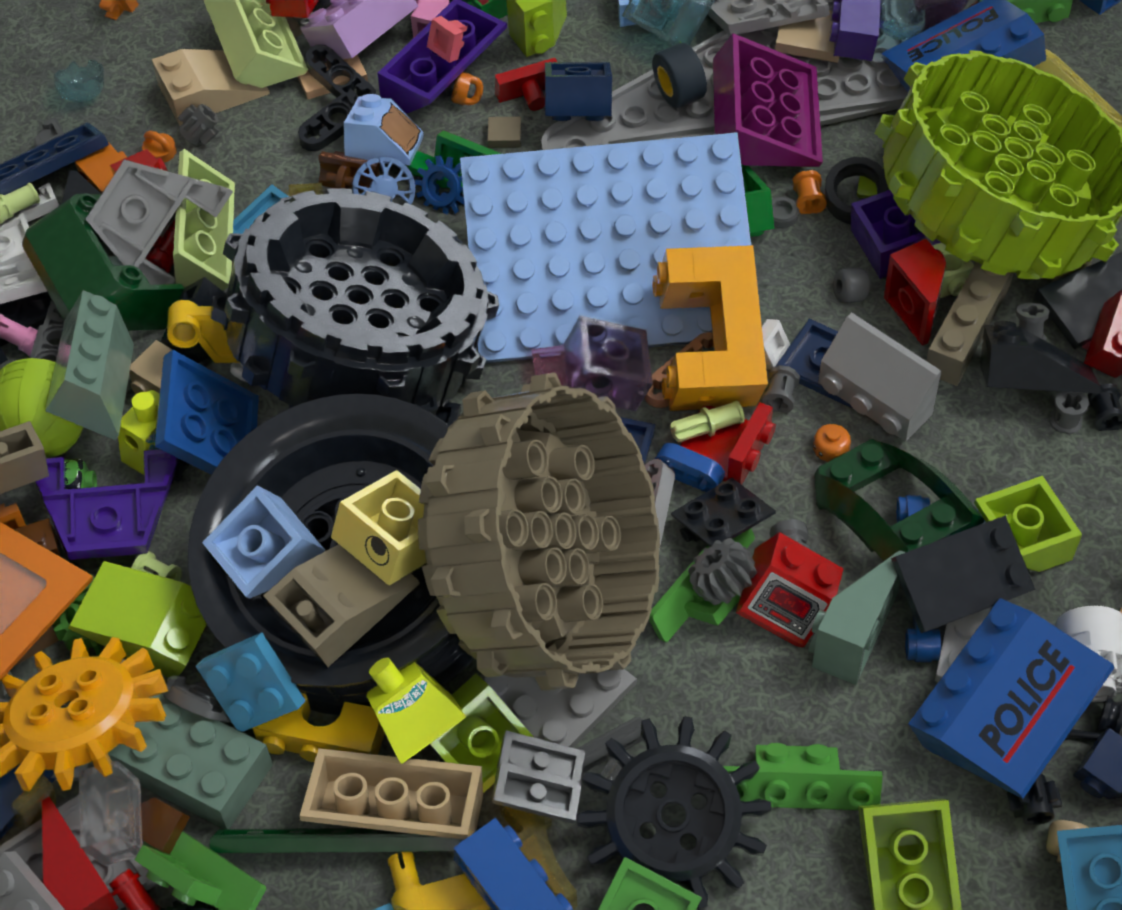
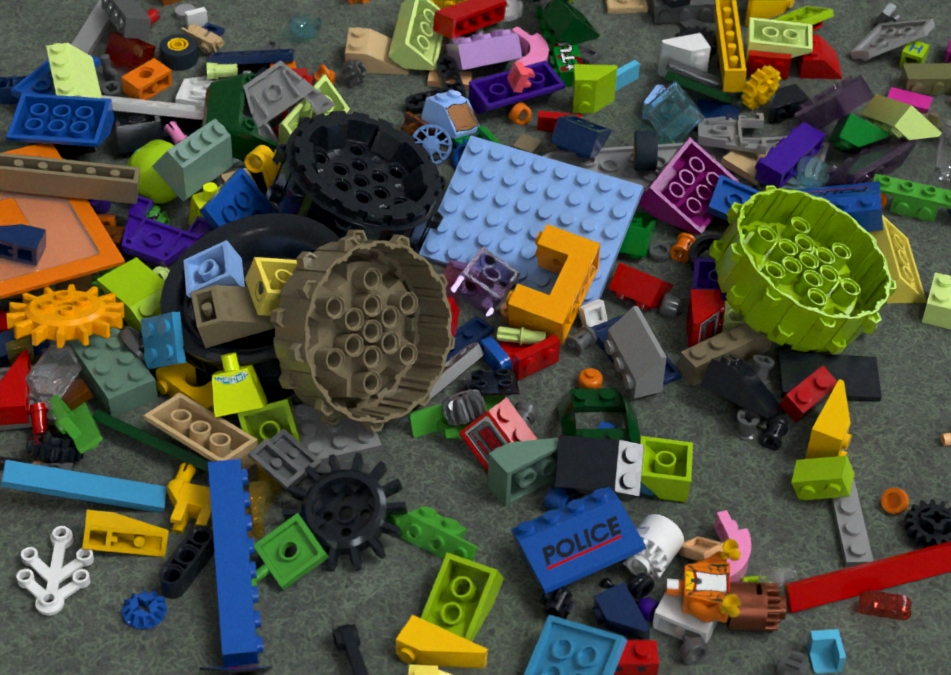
camera: 25 degrees right, 10 degrees down
none -> red slope [608,262,674,310]
none -> blue plate [706,175,760,221]

